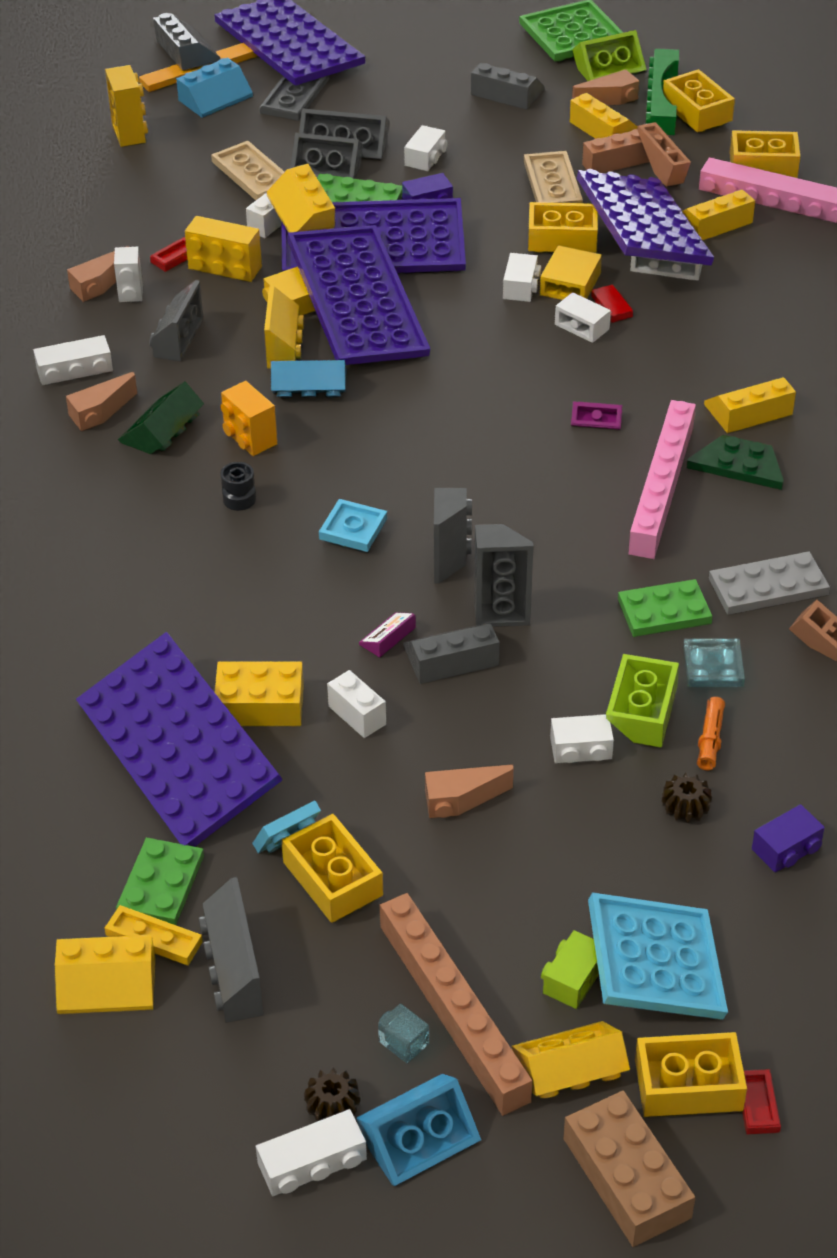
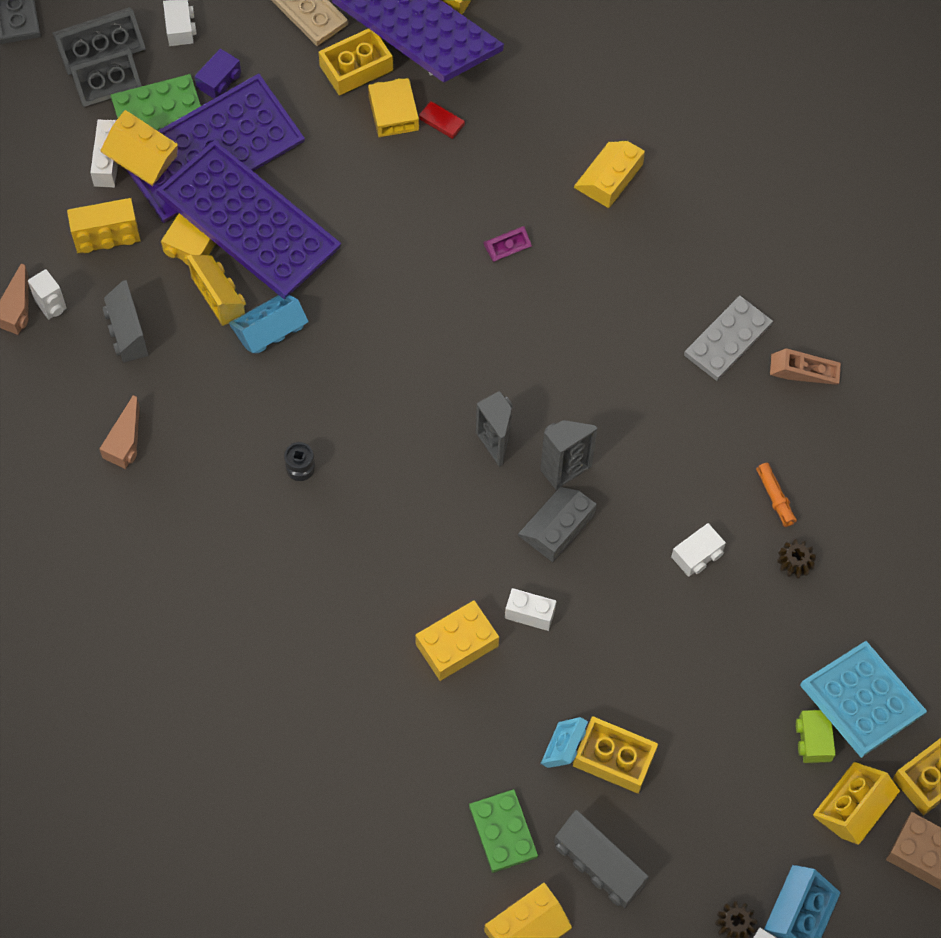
camera: 35 degrees left, 20 degrees up
white brick [33,335,113,385] -> none
dark purple plate [76,632,283,847] -> none
yellow plate [105,905,203,966] -> none
dark green slope [118,381,204,454] -> none
red tile [150,237,188,272] -> none
tan plate [211,141,284,200] -> none
light orange brick [221,381,277,456] -> none
medium azure plate [319,499,387,552] -> none
magenta slope [359,612,416,658] -> none
clear light blue brick [378,1003,429,1064] -> none
nougat brick [380,893,532,1116] -> none
nougat slope [425,765,514,818] -> none
white brick [503,253,541,302] -> none
white brick [555,292,611,343] -> none
lime slope [606,654,679,748] -> none
bright green plate [618,579,712,637] -> none
bright pink brick [628,400,696,559] -> none
clear light blue plate [683,639,745,687] -> none
dark green wing [686,435,784,490] -> none
dark purple brick [752,804,825,873] -> none

